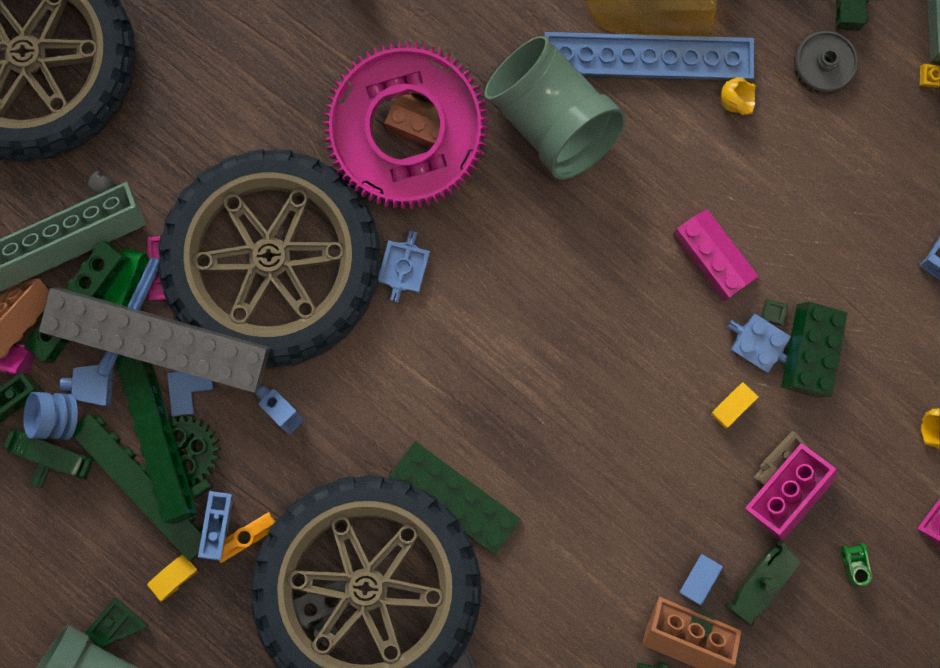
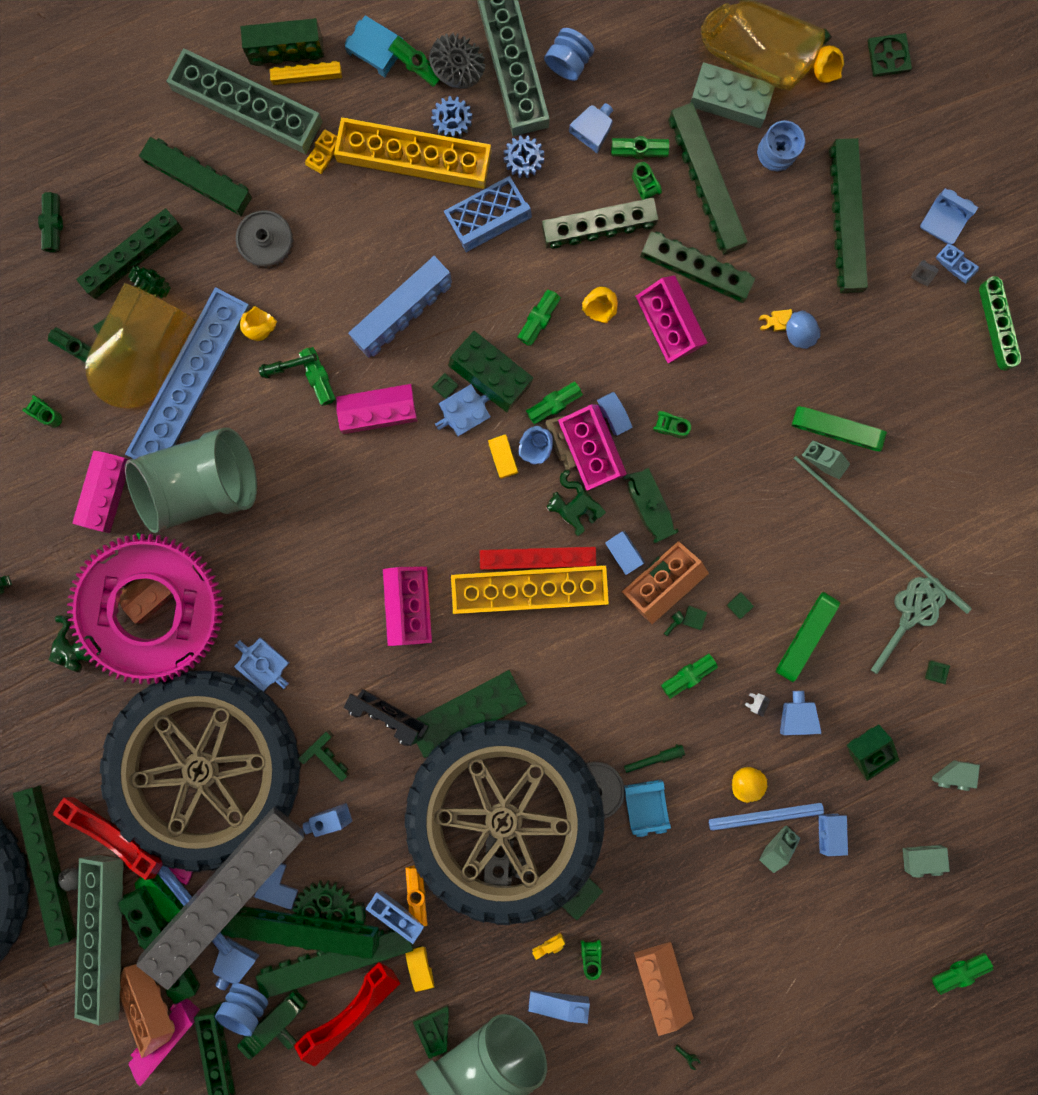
camera: 55 degrees left, 5 degrees up
none -> dark green brick [13,785,77,947]
none -> dark green animal [48,615,101,673]
none -> red arch [53,797,163,880]
none -> dark pink slope [72,450,129,533]
none -> dark green pin [259,353,317,379]
none -> red arch [294,962,401,1067]
none -> dark green bracket [298,730,349,782]
none -> green piece [299,347,336,406]
none -> black piece [343,689,429,746]
none -> medium blue brick [348,256,452,358]
none -> dark pink slope [383,567,432,646]
none -> yellow brick [451,566,609,614]
none -> red arch [480,547,596,570]
none -> green piece [517,289,561,346]
none -> medium blue hair [519,426,553,465]
none -> green piece [526,381,583,425]
none -> dark green animal [546,470,606,537]
none -> medium blue slope [597,392,633,436]

